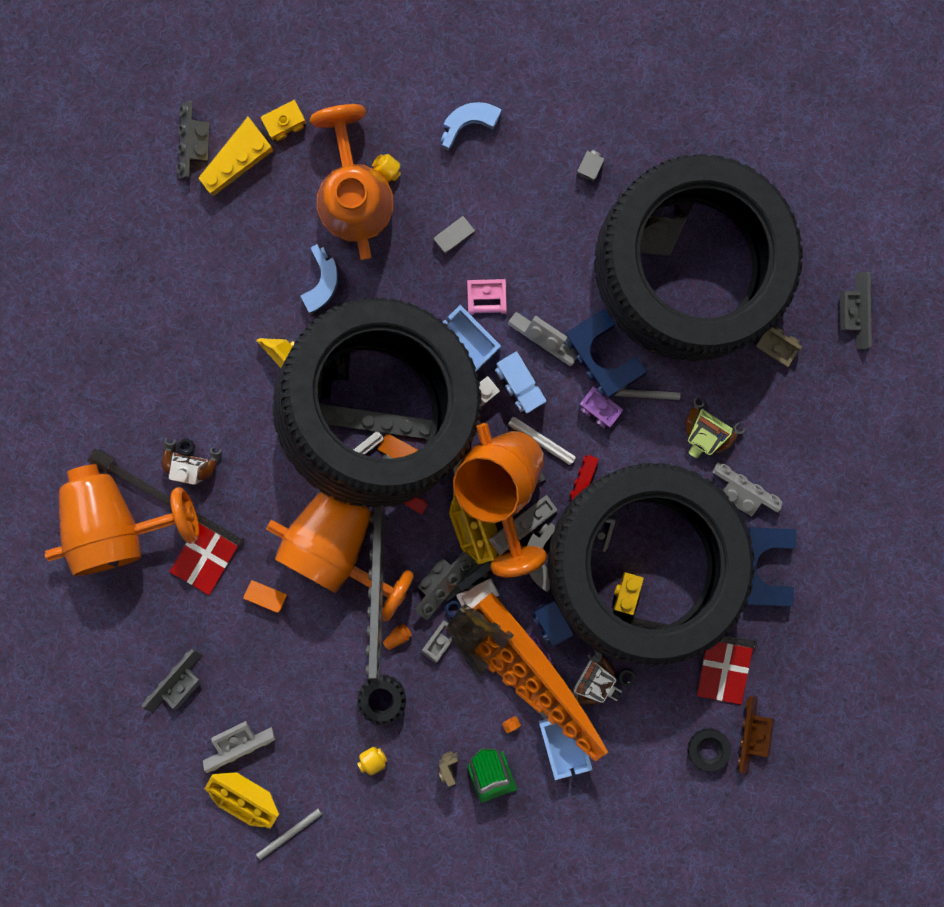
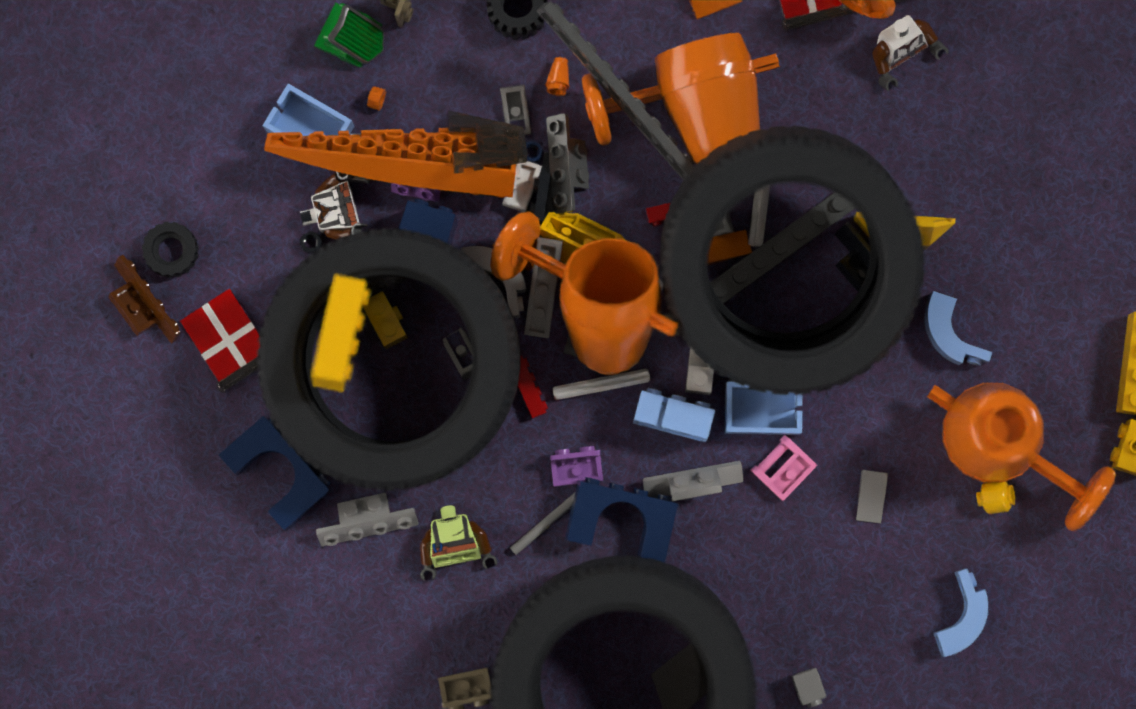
camera: 135 degrees right, 5 degrees down
black axle [177,438,195,455] -> none
none -> yellow wedge [312,275,370,393]

